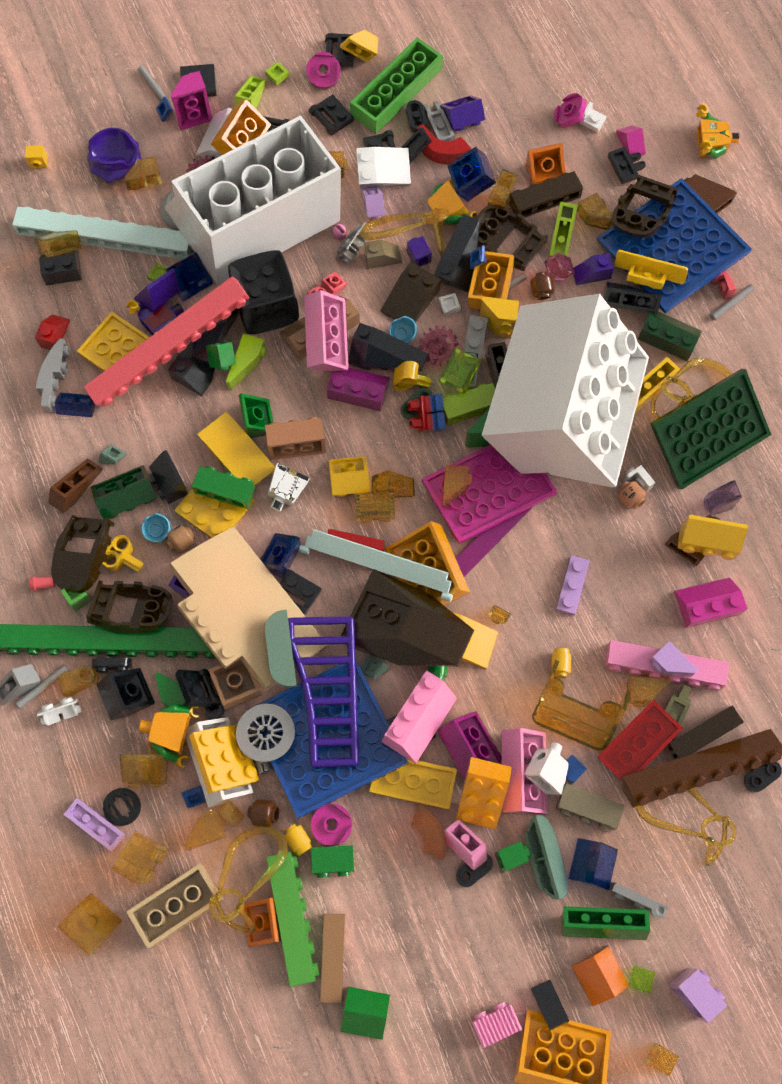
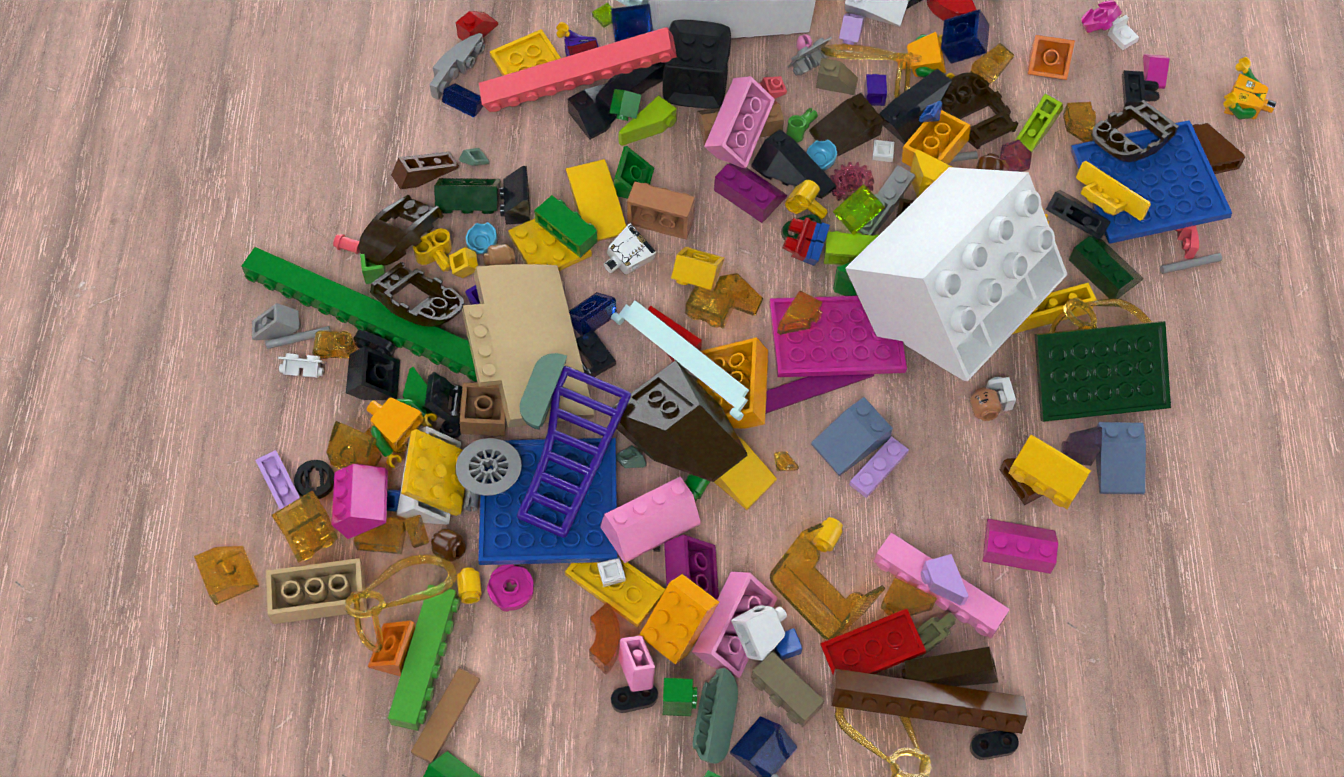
camera: 25 degrees right, 10 degrees down
dark purple slope [134,268,179,311] -> none
green brick [311,845,354,878] -> none
dark brown brick [509,171,583,218] -> none
dark purple slope [572,253,614,285] -> none
none -> dark pink slope [331,464,388,539]
none -> yellow plate [449,247,478,278]
none -> white tile [597,557,626,587]
none -> bright green pin [786,108,818,142]
none -> sand blue slope [811,397,893,476]
none -> sand blue slope [1093,422,1146,495]

